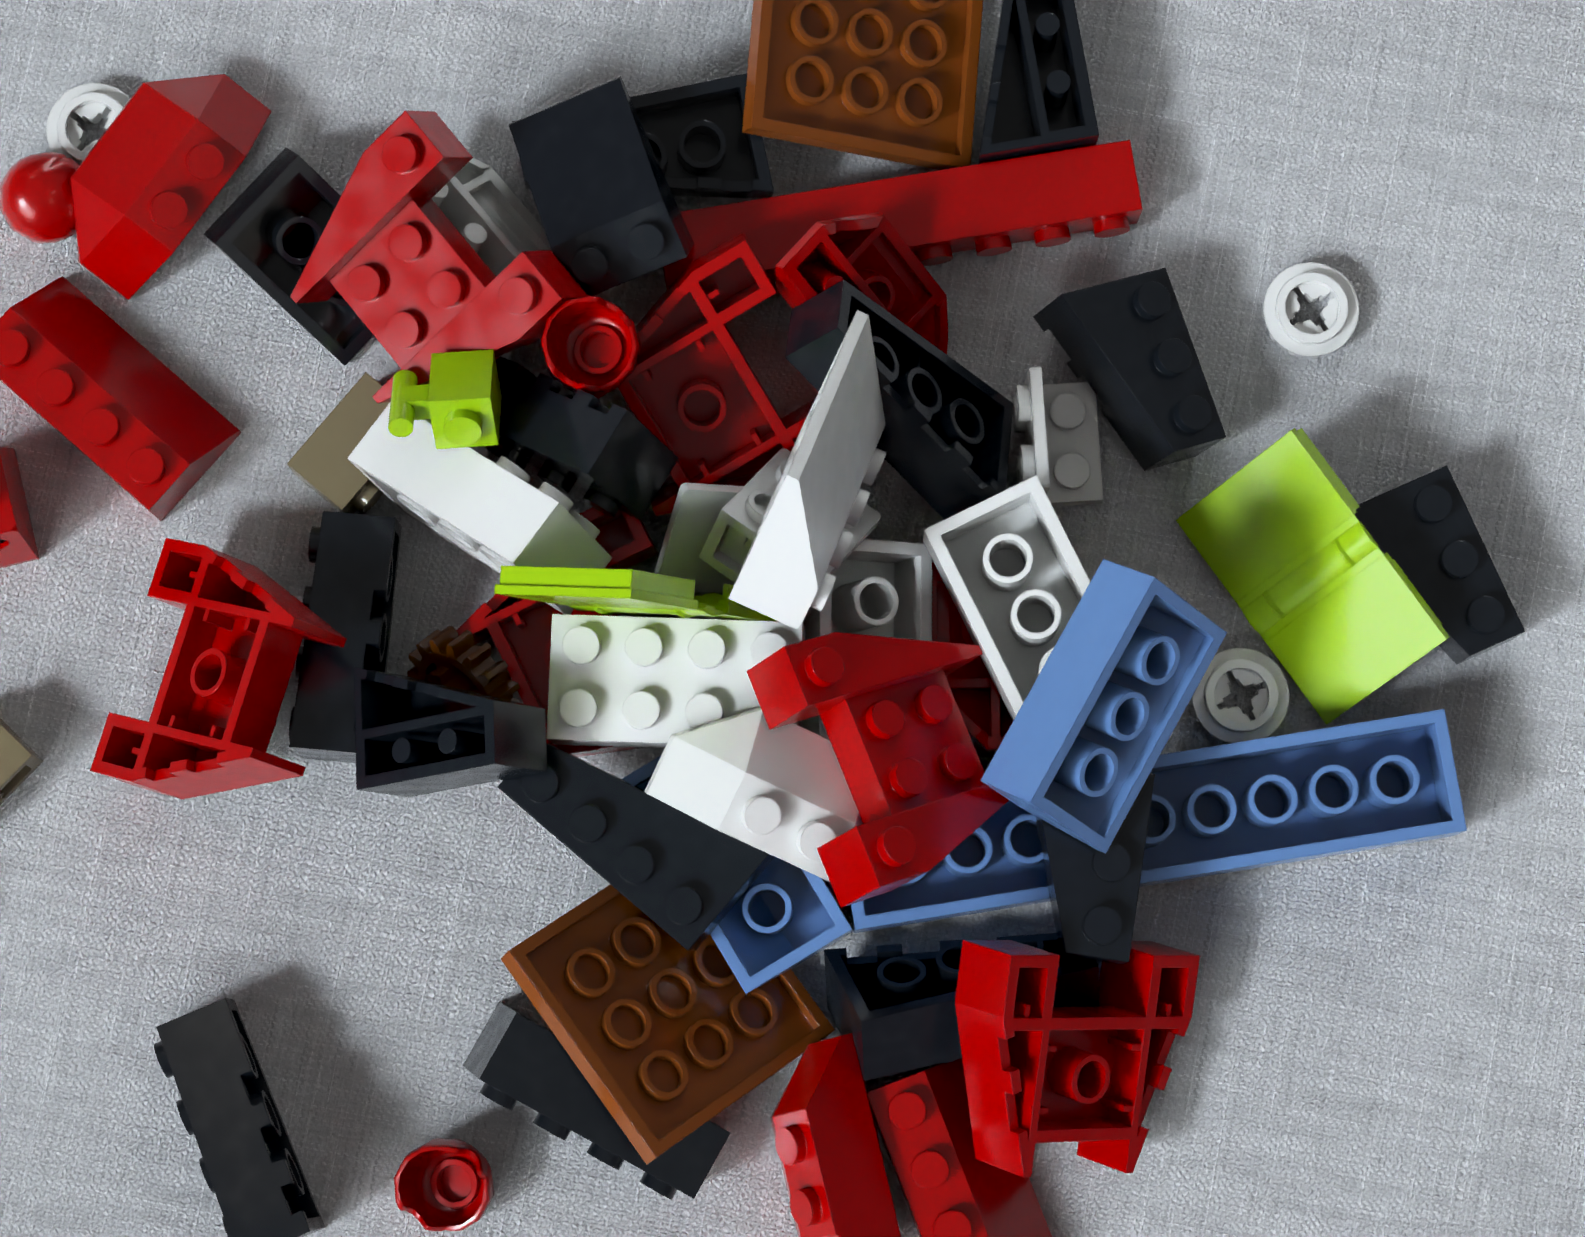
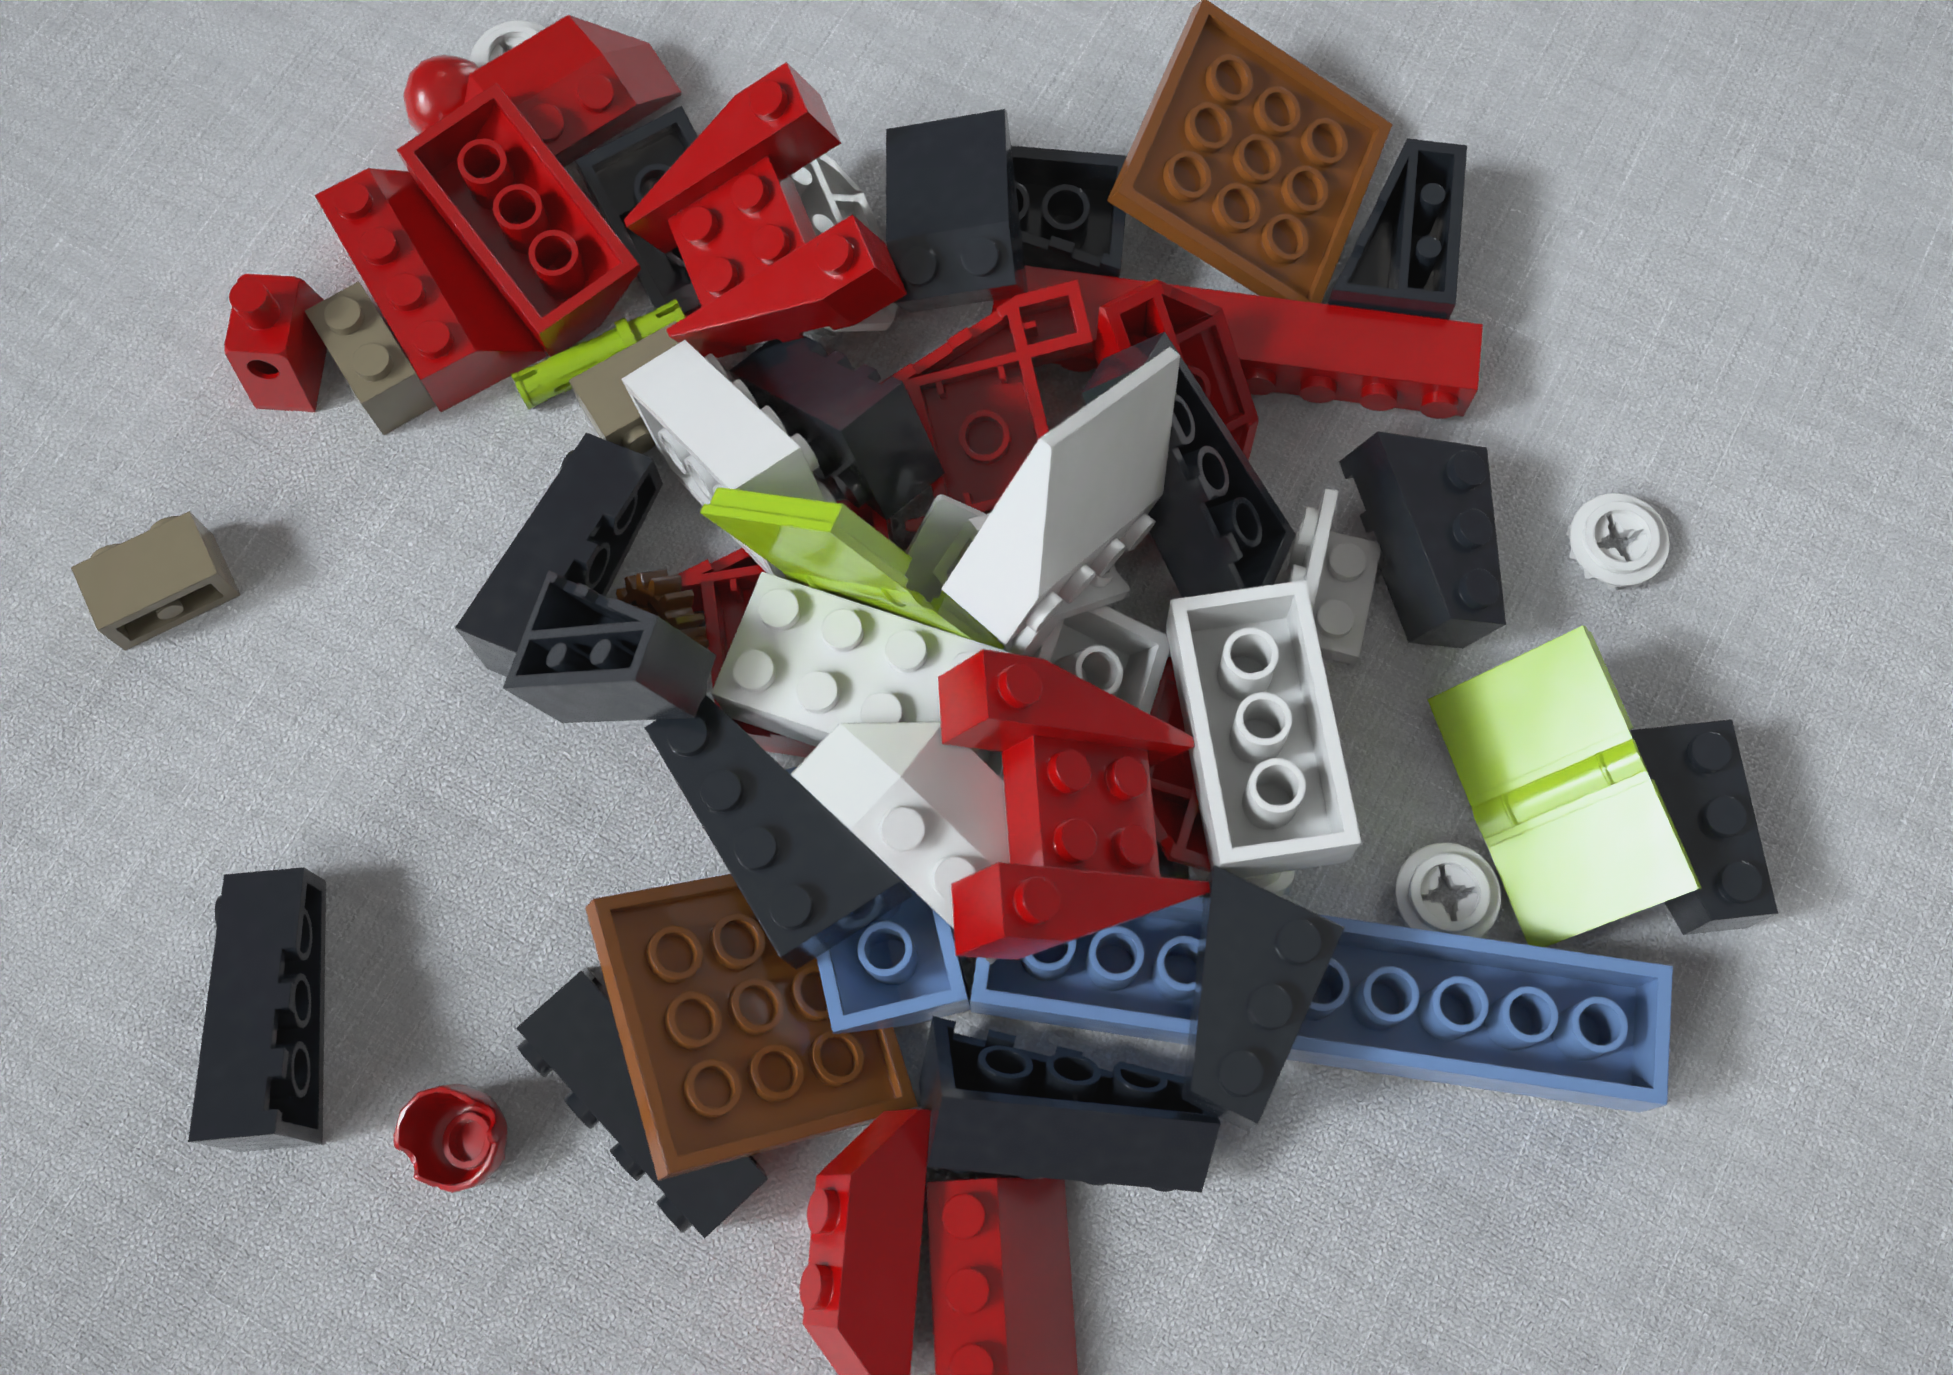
camera: 20 degrees right, 10 degrees down
red wedge [90,538,346,799] -> none
lime brick [388,349,502,449] -> none
red hair [541,295,641,394] -> none
red wedge [955,940,1200,1178] -> none
medium blue slope [980,559,1227,854] -> none
none -> dark tan brick [305,281,436,436]
none -> red slope [396,82,641,357]
none -> lime pin [511,299,685,410]

